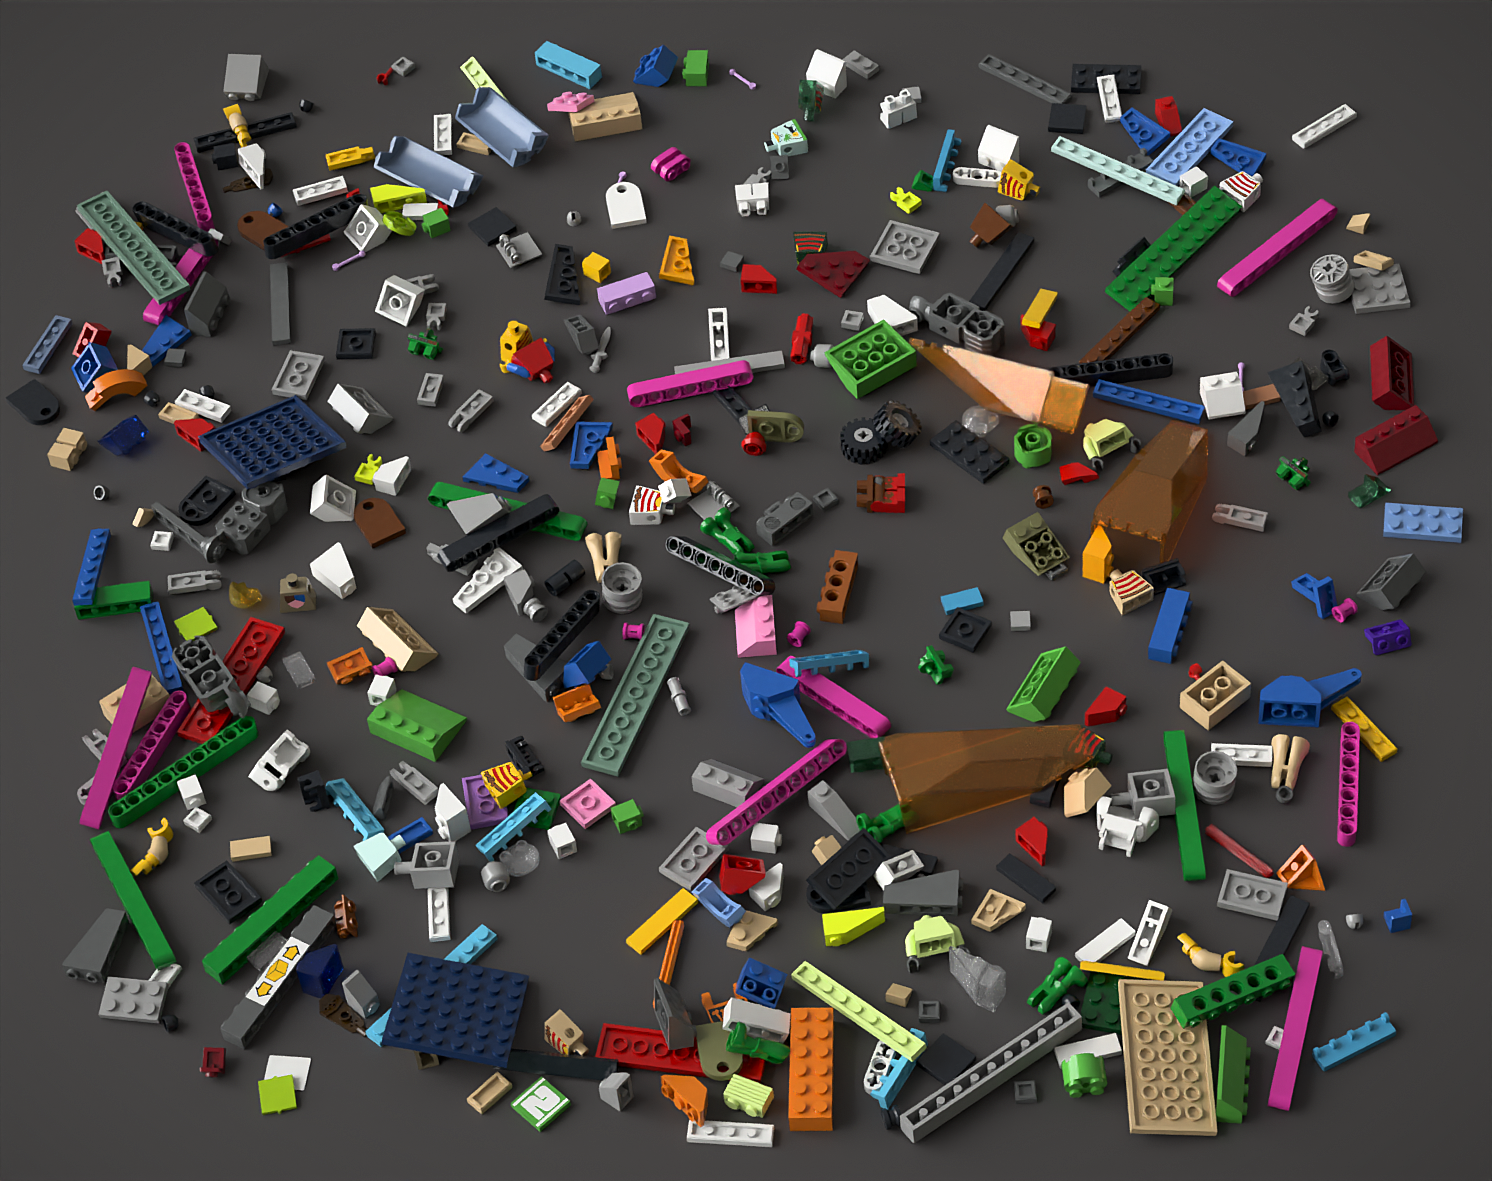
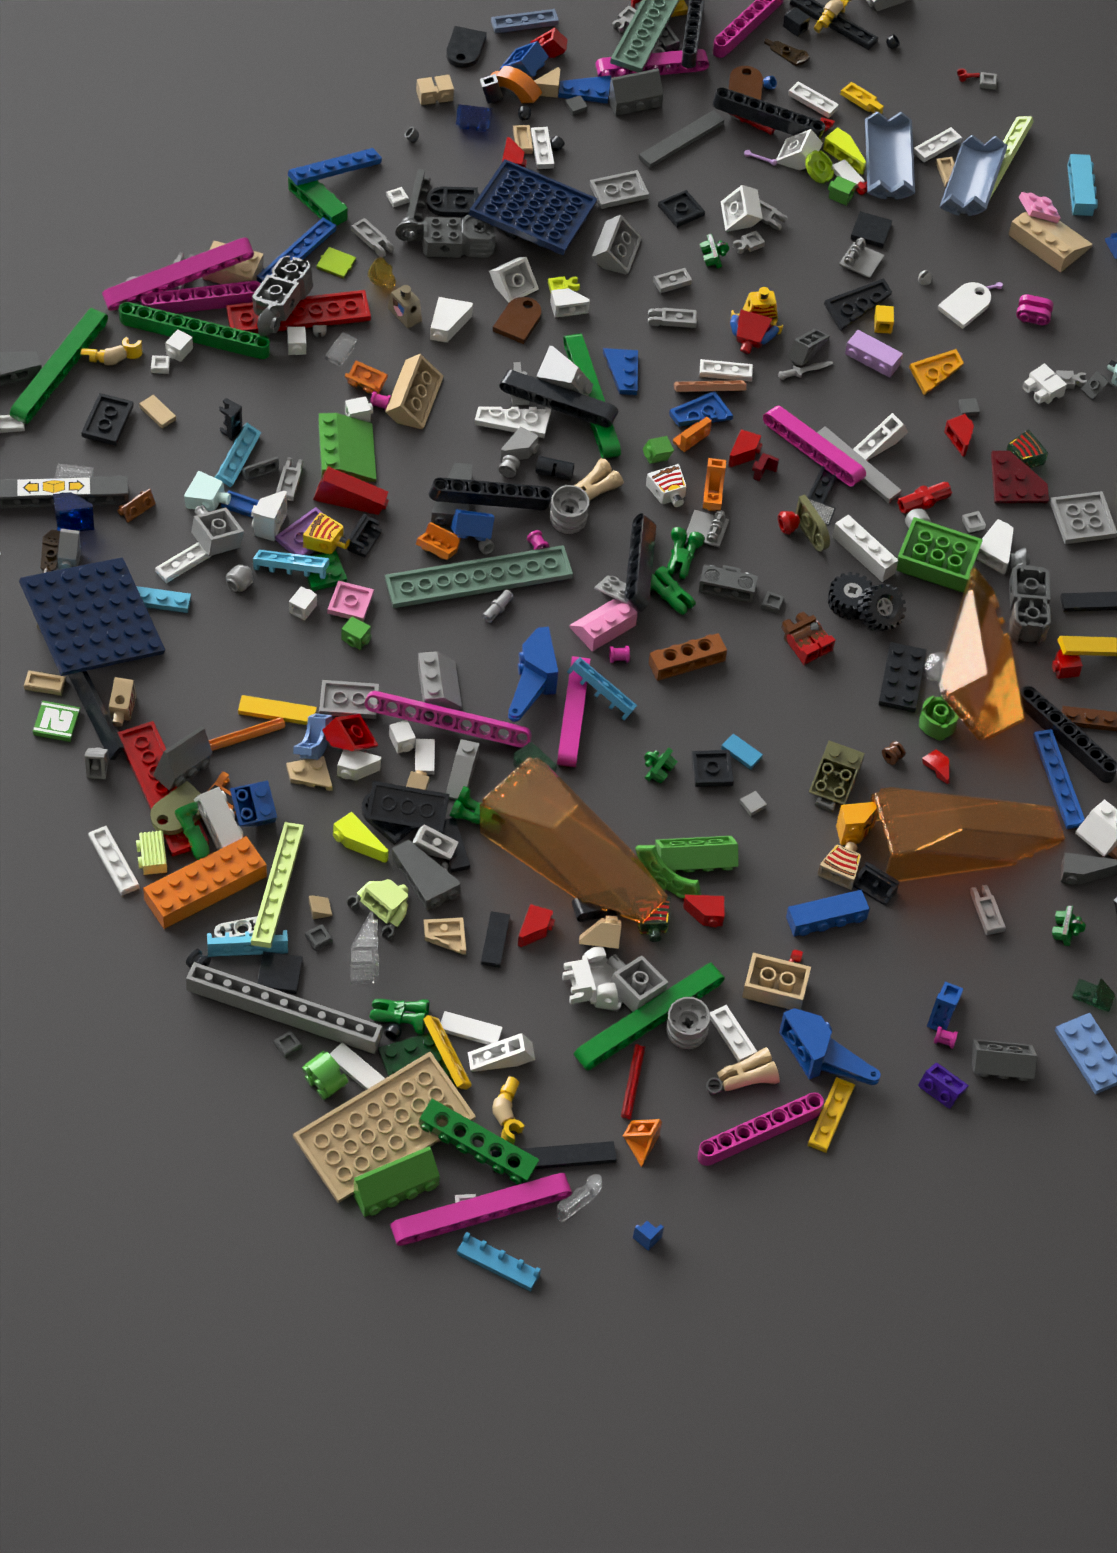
camera: 45 degrees right, 5 degrees up
tan tile [133,508,154,527] -> none
green brick [202,855,339,985] -> none
light grey tile [208,228,232,245] -> none
white slope [238,143,266,190] -> none
white piece [248,730,310,791] -> none
clear dish [499,840,540,877] -> none
white brick [658,478,692,503] -> none
orange slope [661,1075,708,1127] -> none
white brick [1026,917,1052,952] -> none
yellowish green torso [1083,419,1142,473] -> none
light grey plate [1217,869,1288,921] -> none
light grey hinge [1346,914,1363,929] -> none
none -> red slope [313,466,389,515]
none -> white tile [415,739,435,775]
none -> black brick [480,74,503,104]
none -> bright green tile [635,845,701,899]
none -> white brick [832,515,898,582]

